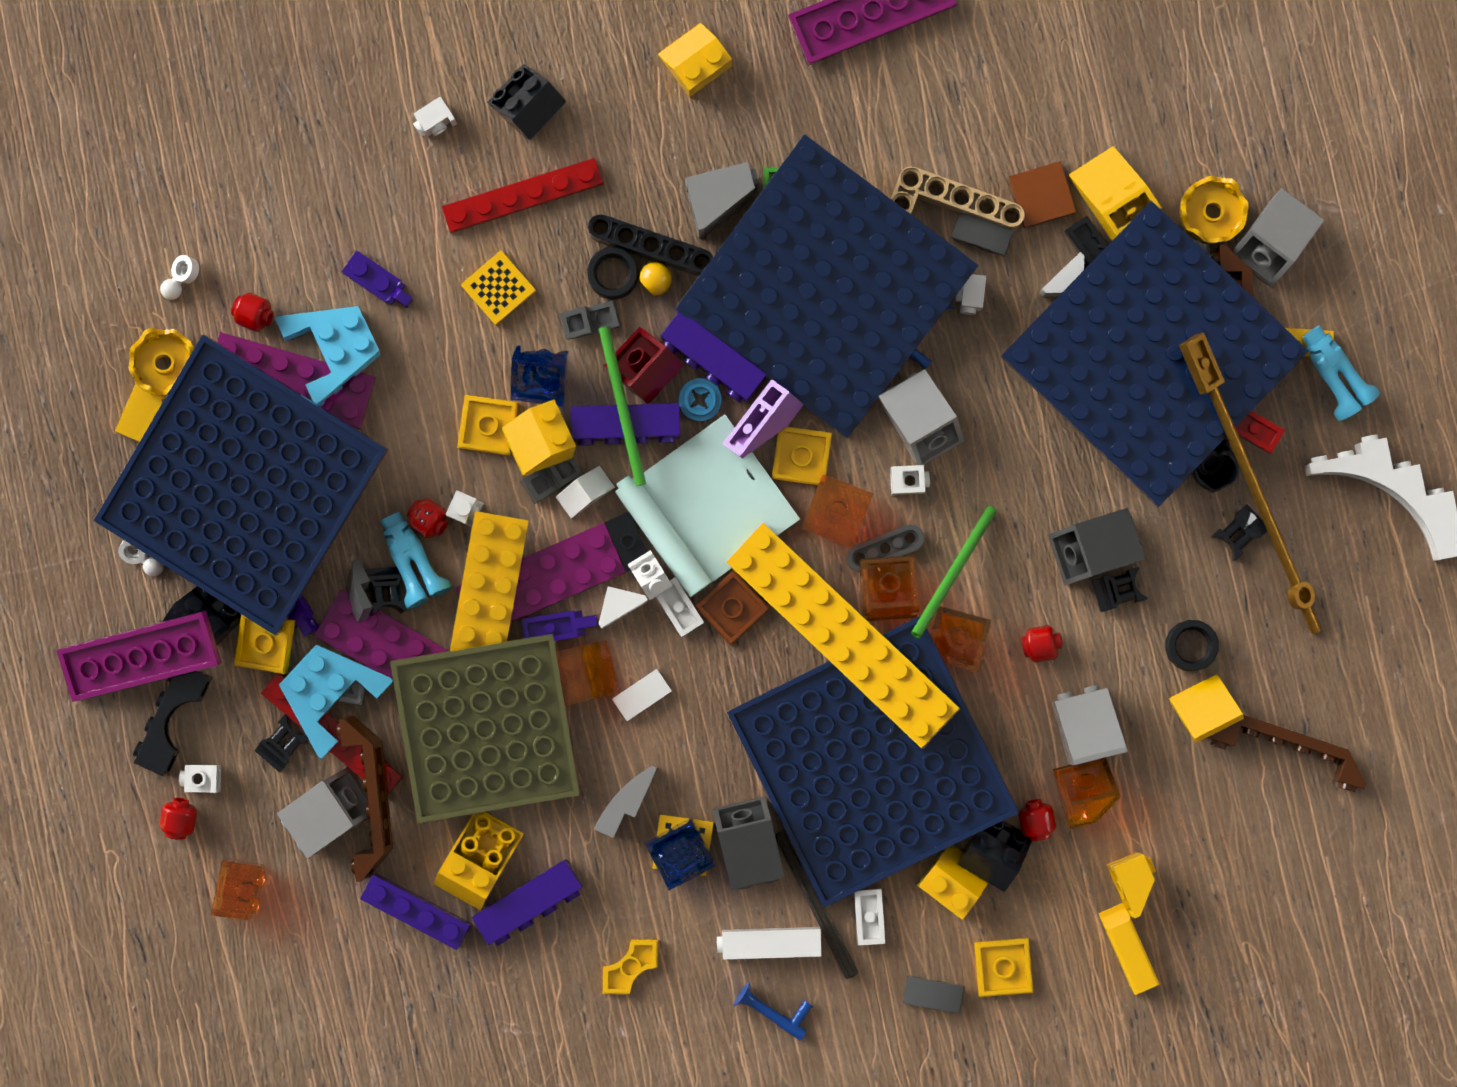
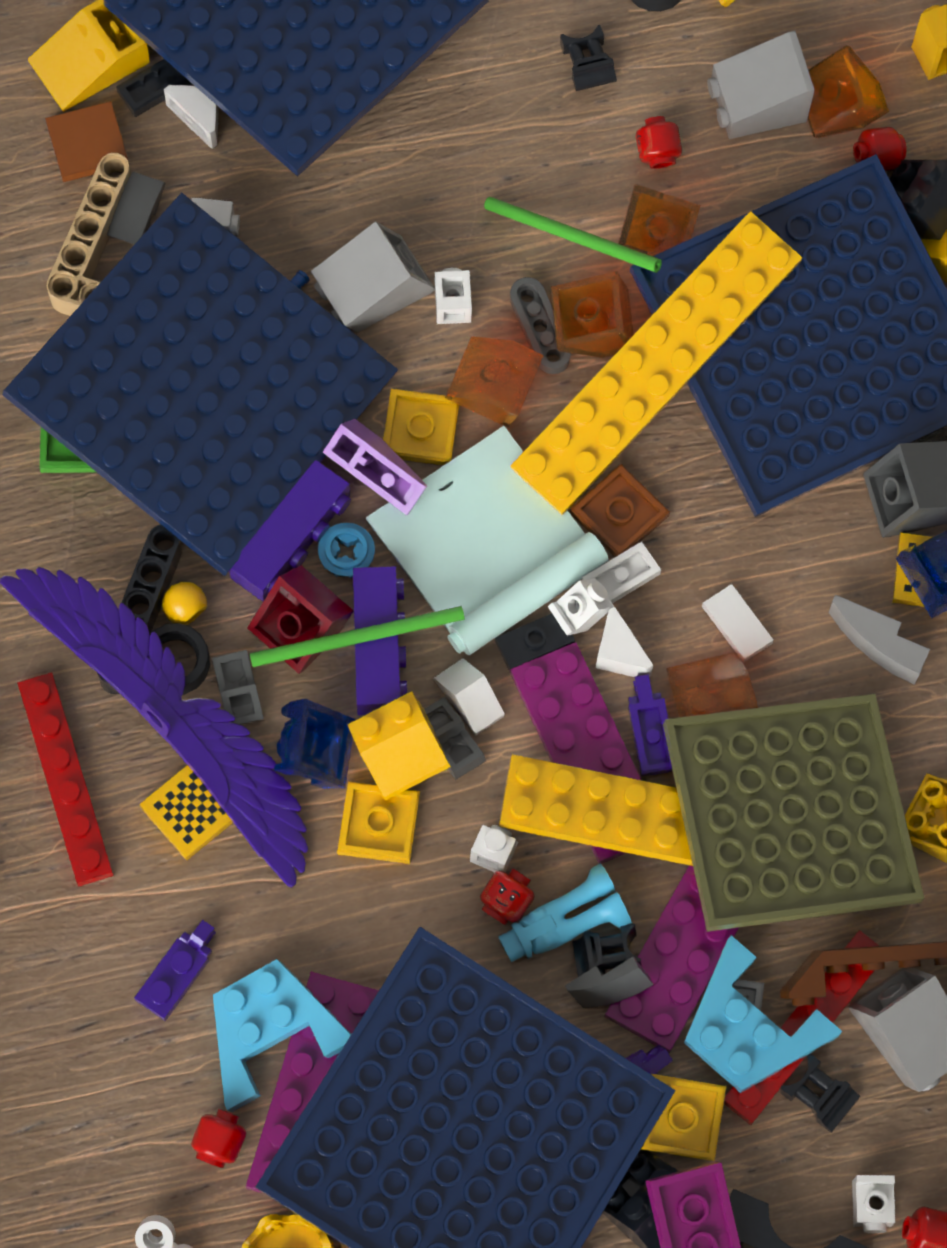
camera: 90 degrees left, 15 degrees down
light grey slope [685,162,759,239] -> none
dark grey slope [1048,508,1145,586] -> none
none -> dark purple piece [0,567,308,888]

